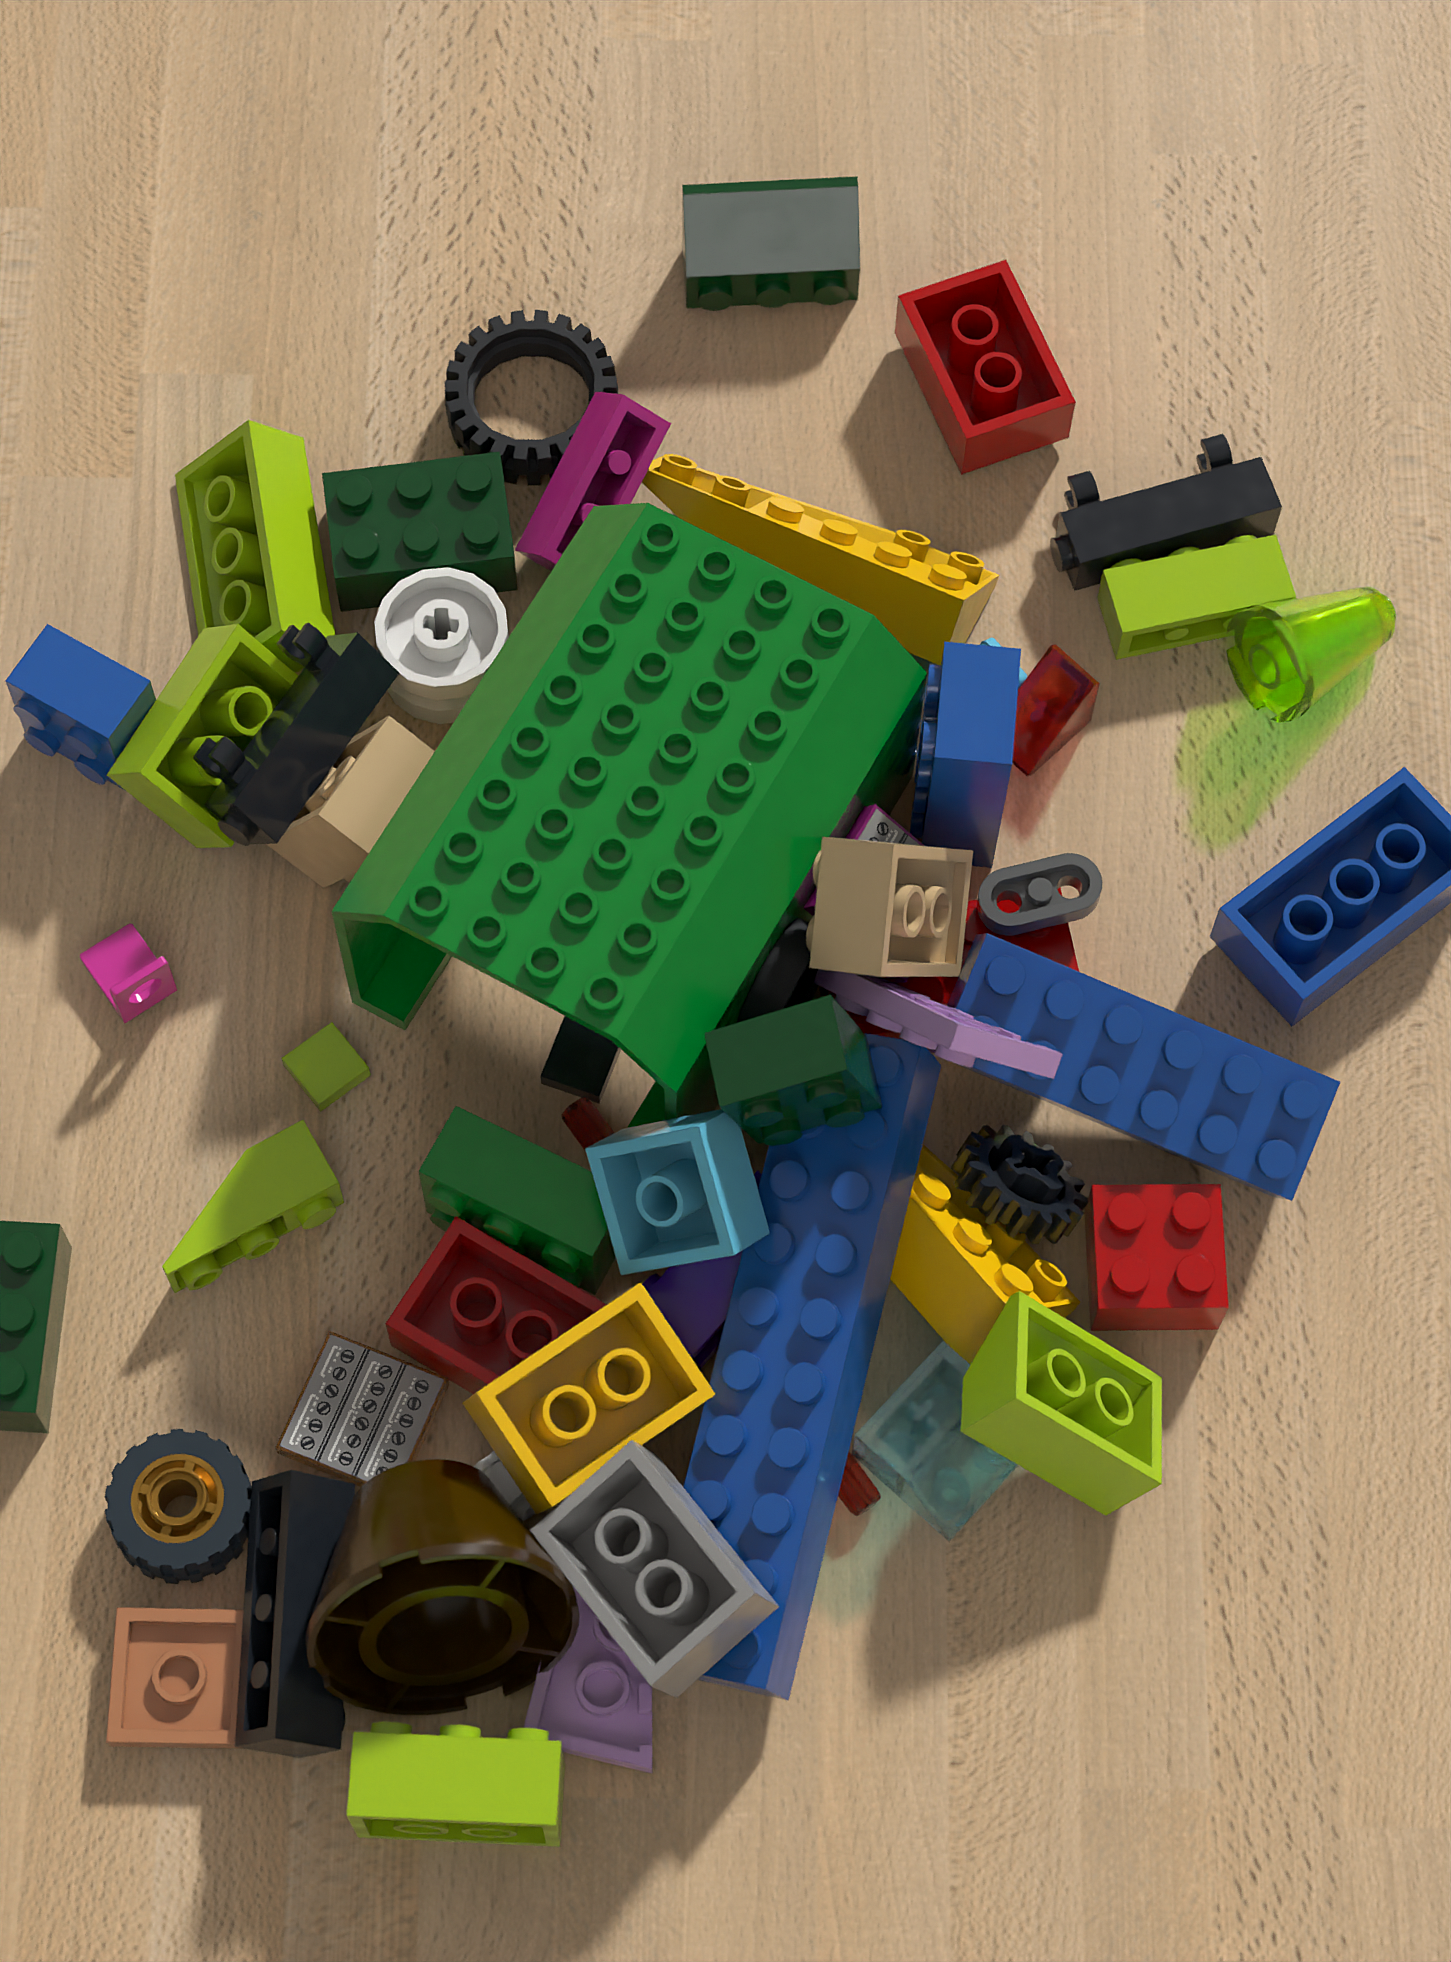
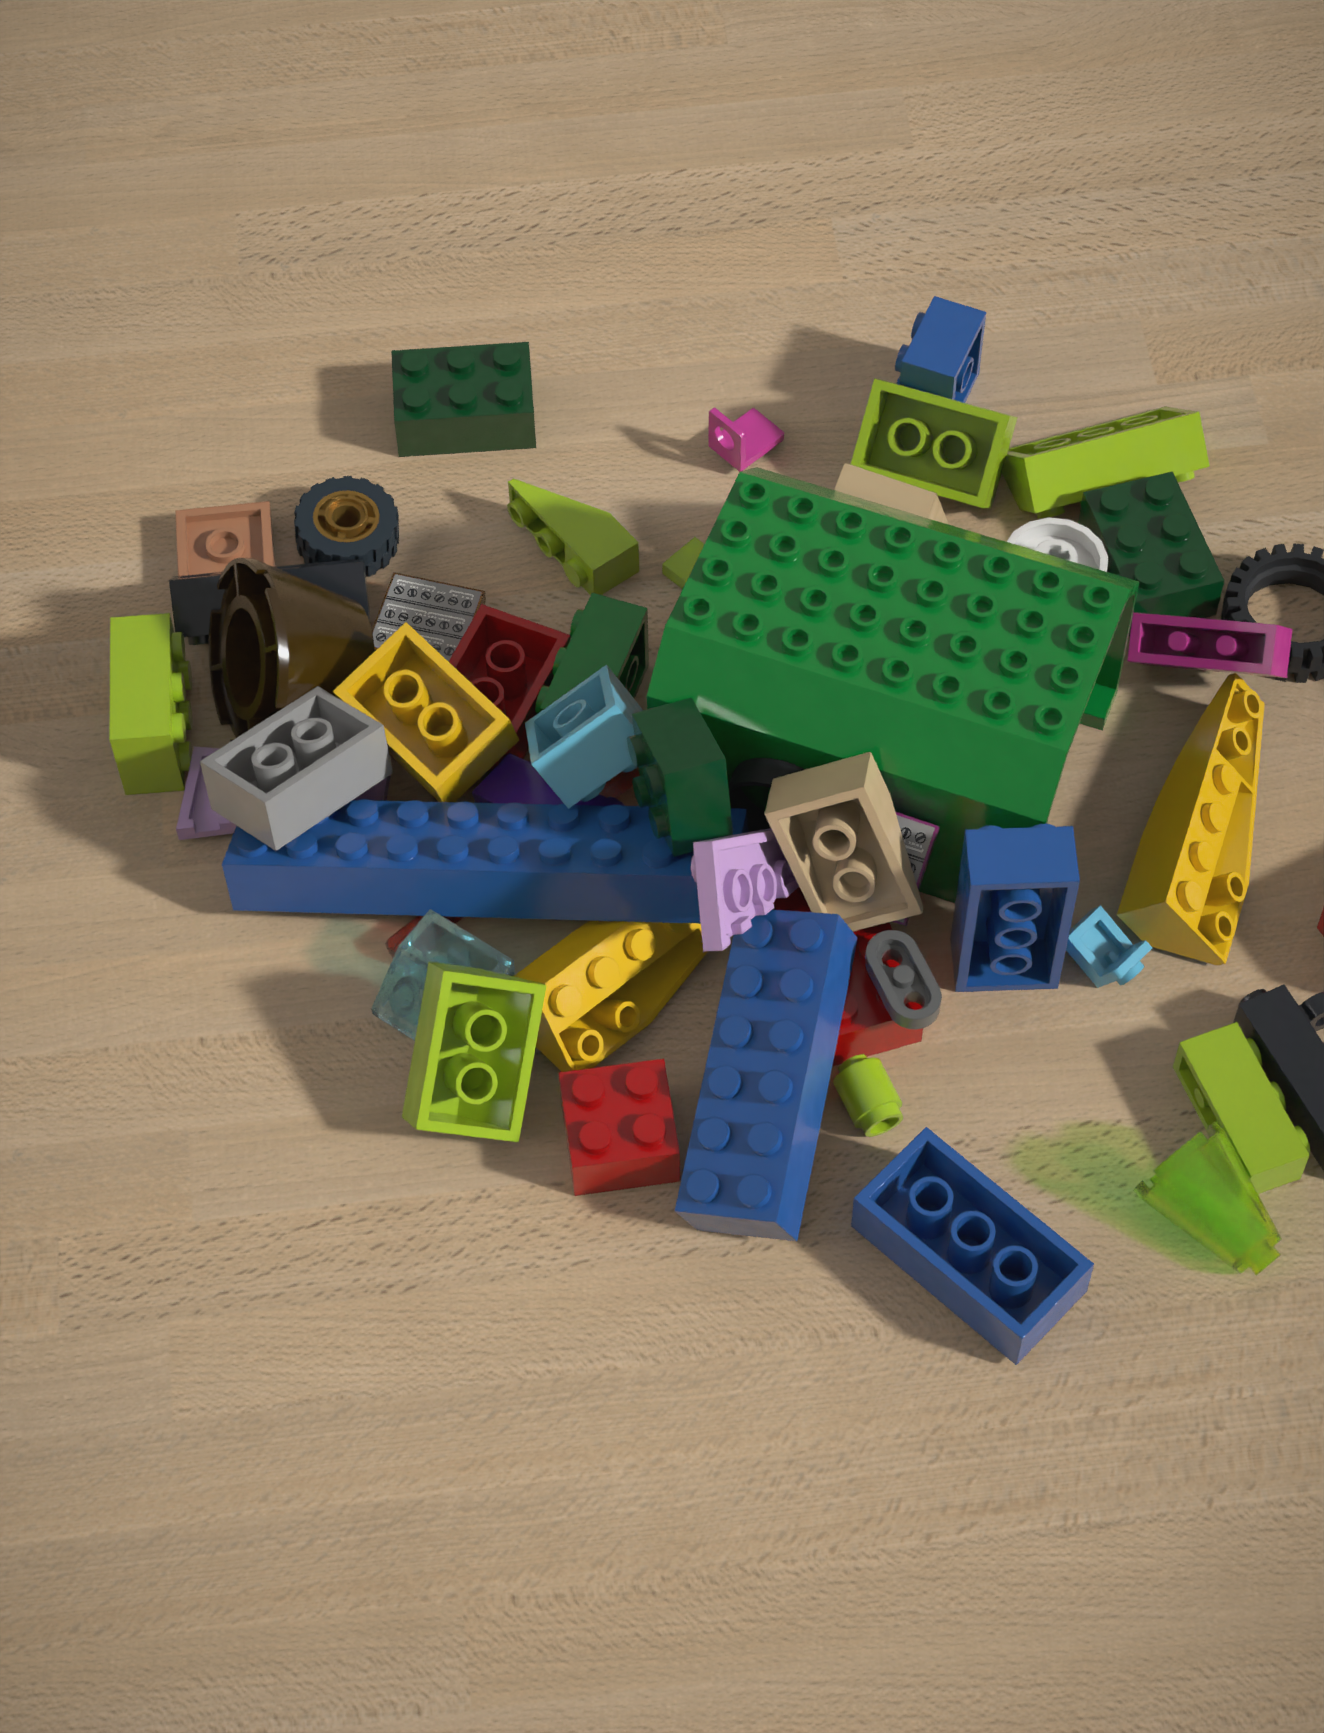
camera: 85 degrees right, 10 degrees down
black brick [193,623,399,846] -> none
black gear [951,1125,1088,1245] -> none
clear red slope [1012,644,1100,777] -> none
none -> lime brick [833,1054,903,1137]

